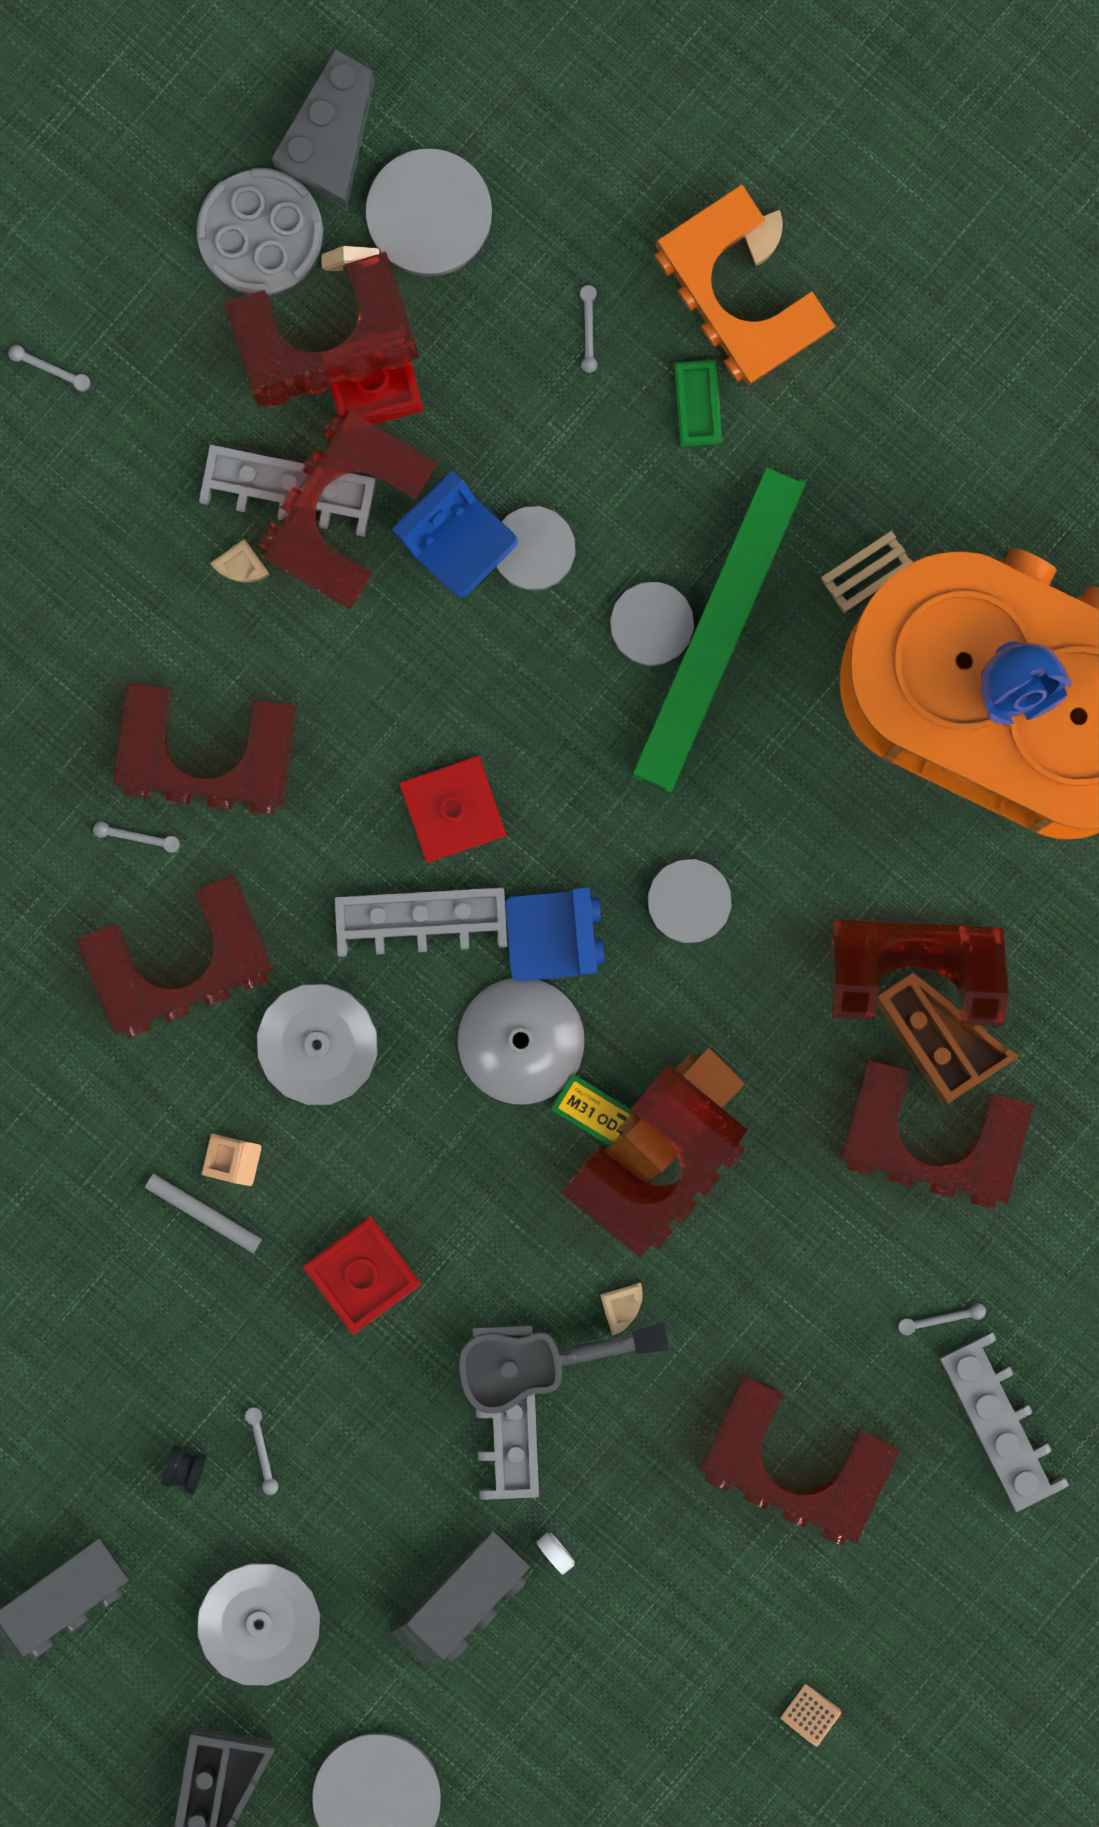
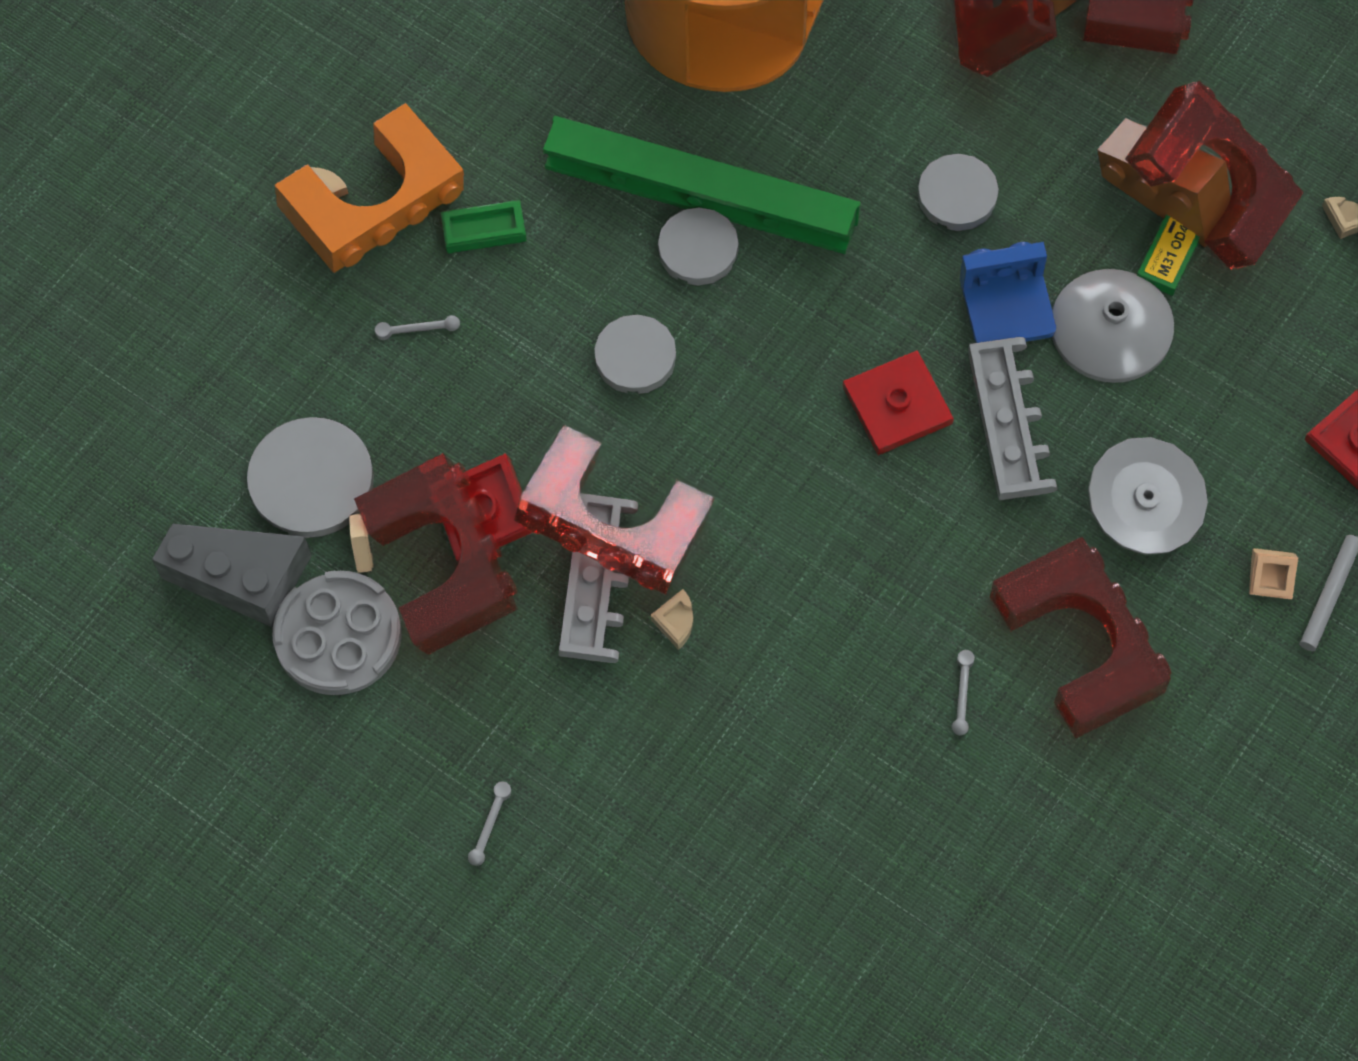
camera: 95 degrees left, 20 degrees down
clear red arch [114,683,299,816] -> none
blue bracket [392,471,518,598] -> none
tan tile [821,531,913,613] -> none

